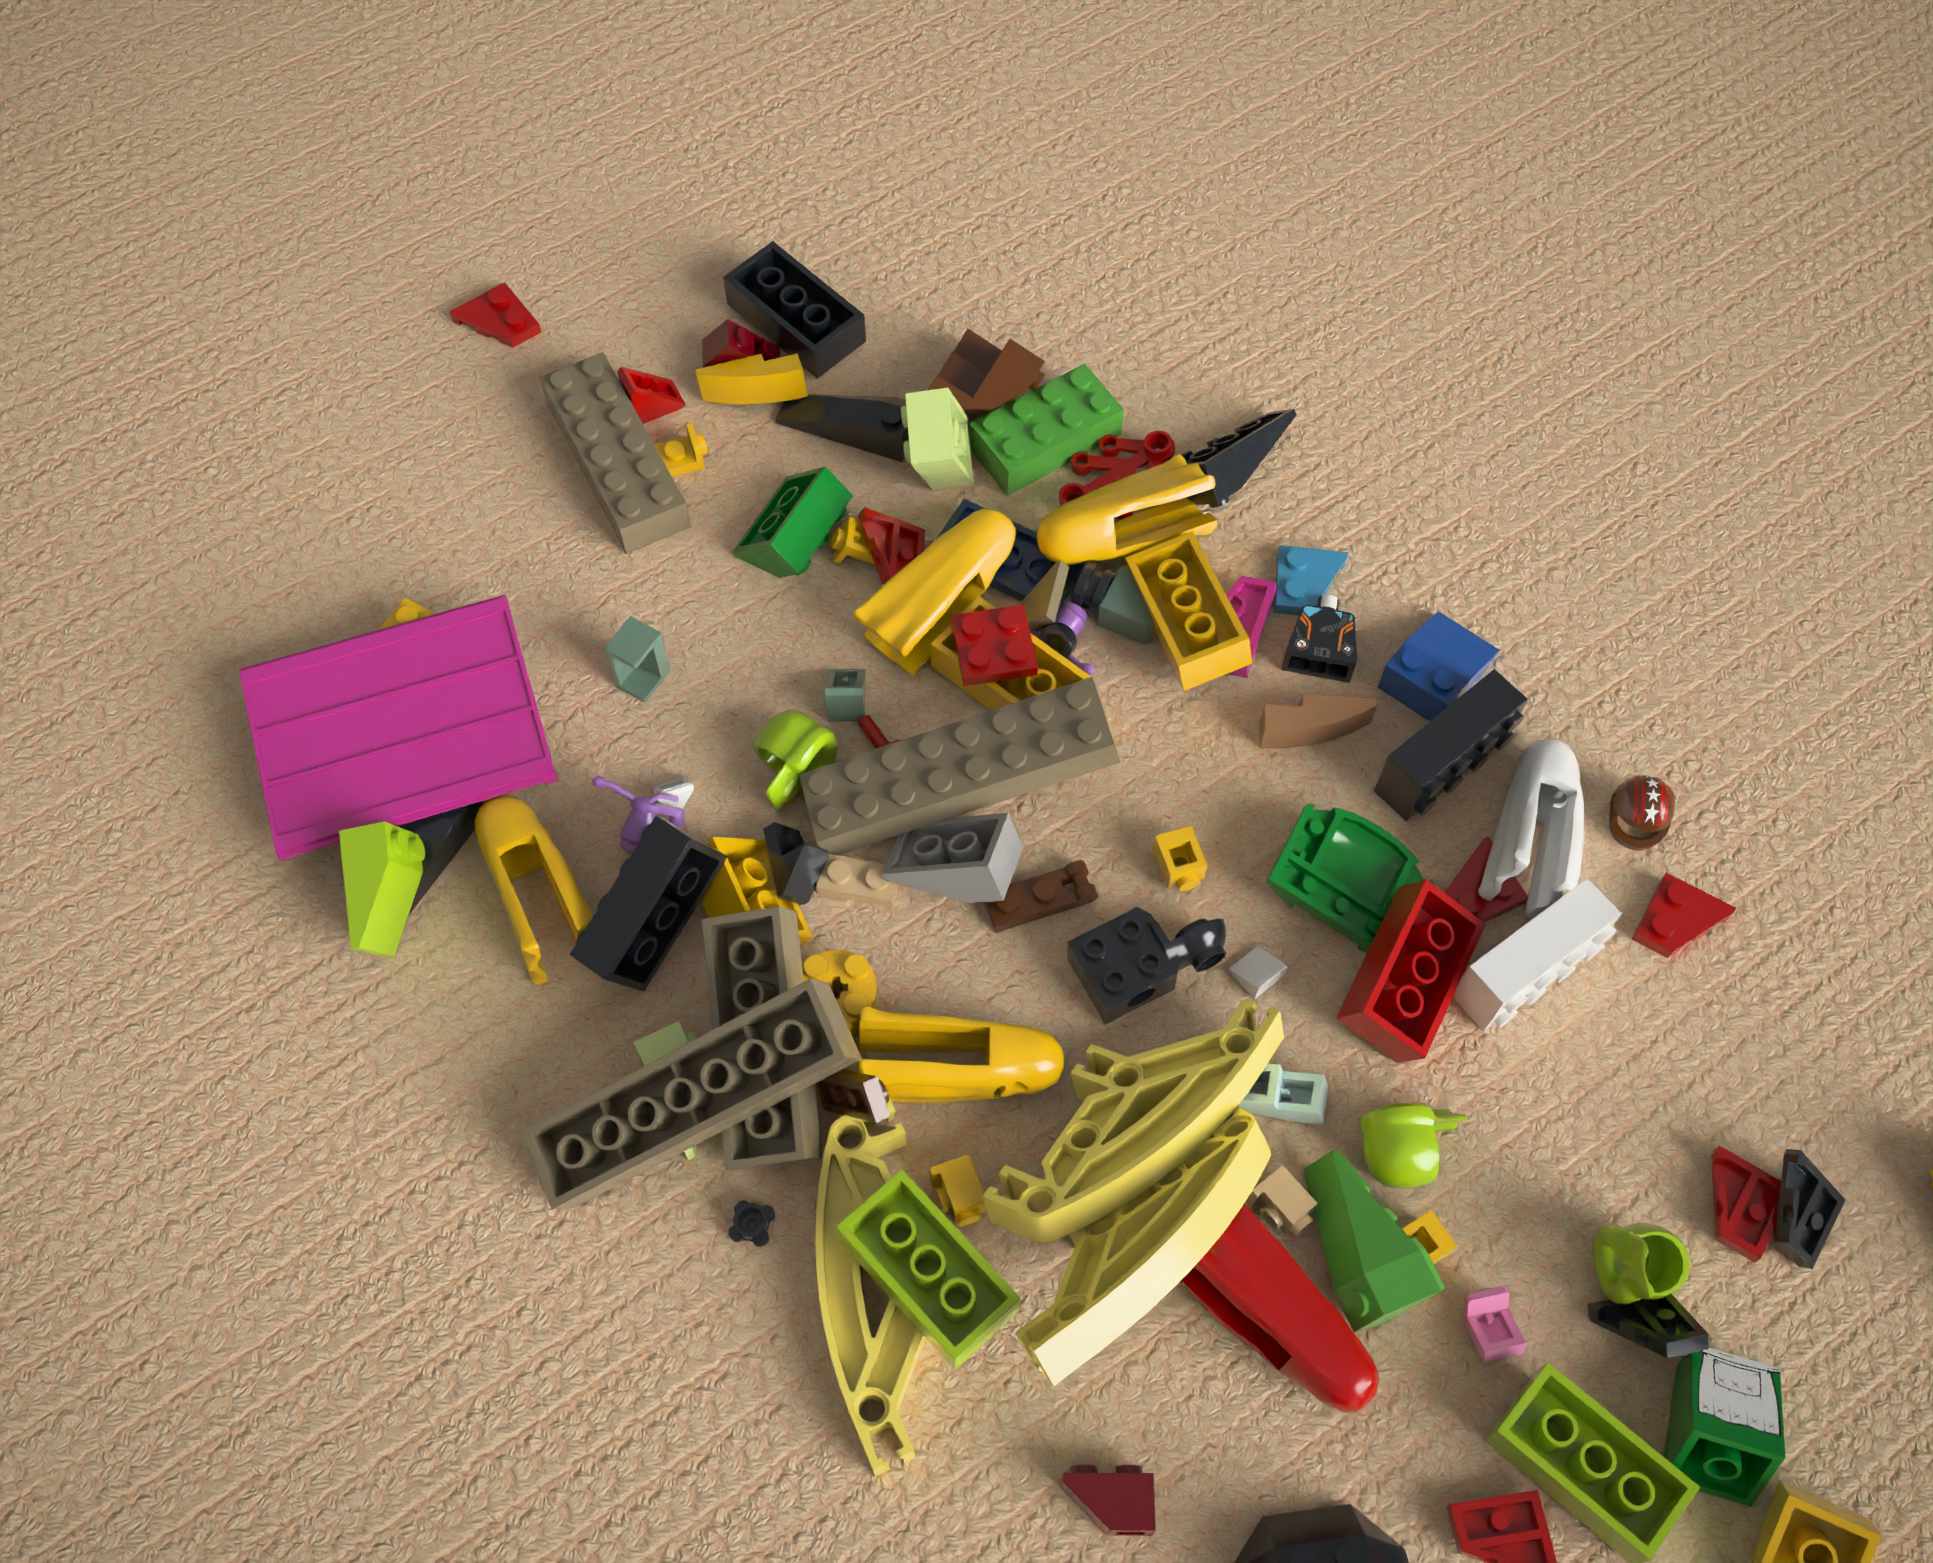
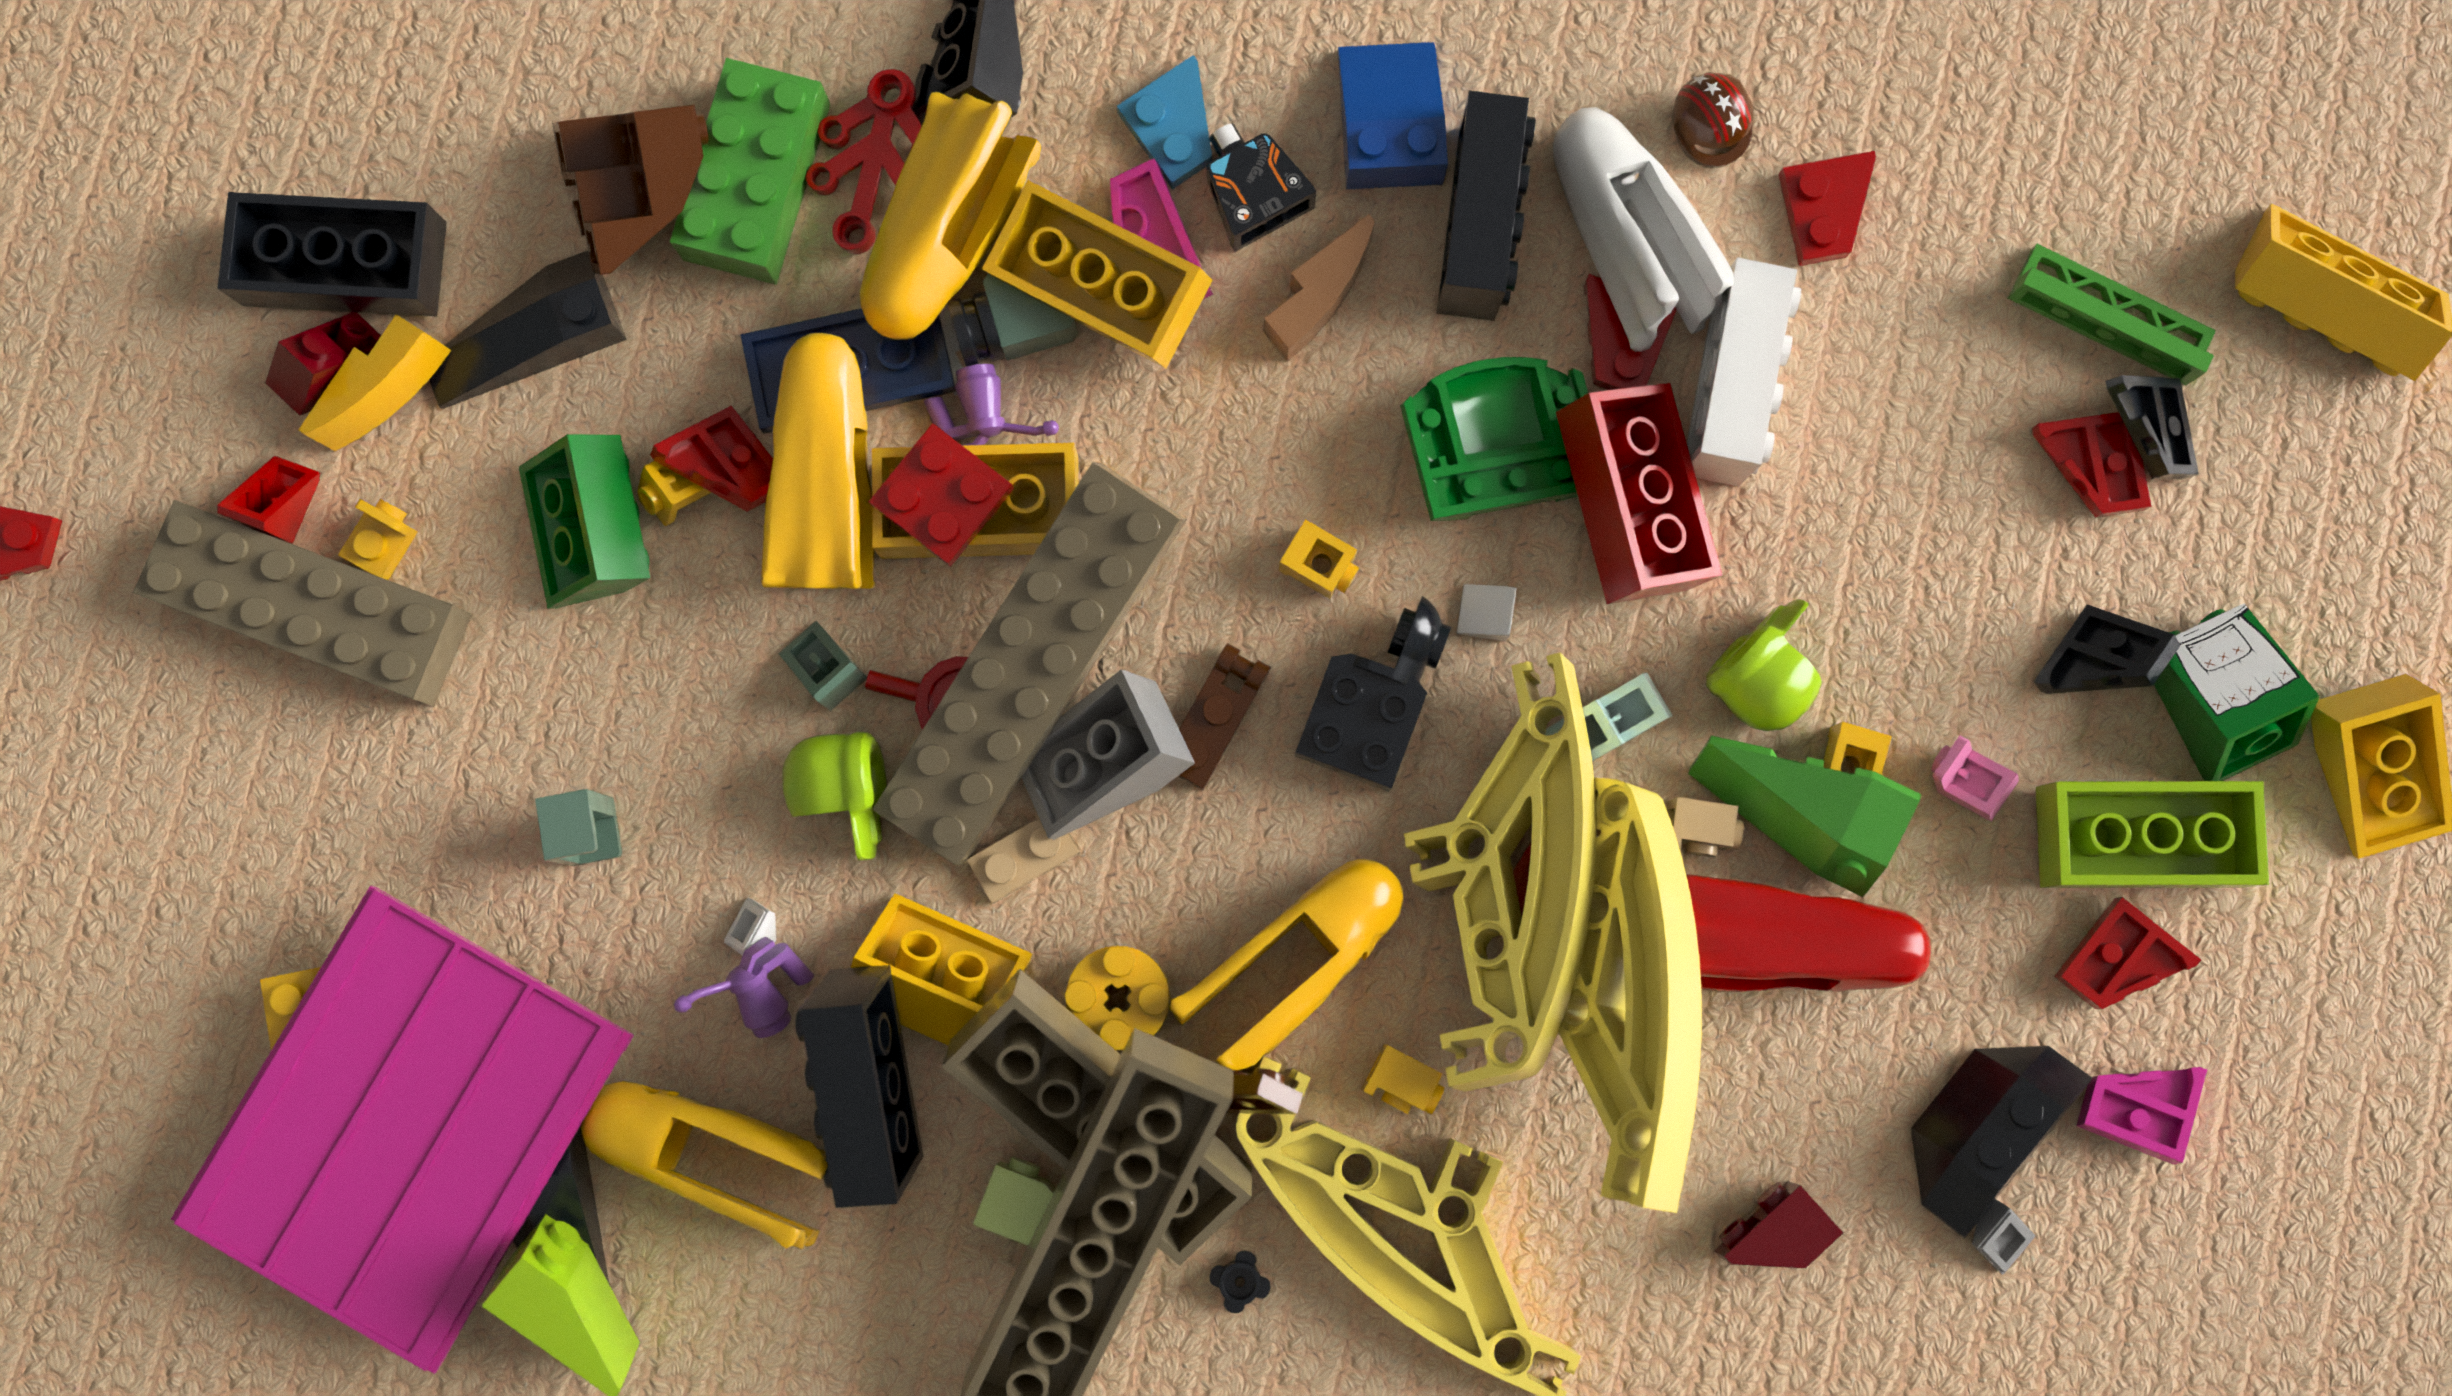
camera: 40 degrees left, 20 degrees up
black slope [763,822,829,905] -> none
lime brick [836,1169,1021,1371] -> none
yellowish green brick [901,388,974,490] -> none
dark tan tile [1019,560,1069,630] -> none
black tile [1038,622,1077,658] -> none
lime piece [1593,1223,1690,1304] -> none
none -> bright green fence [2008,244,2216,385]

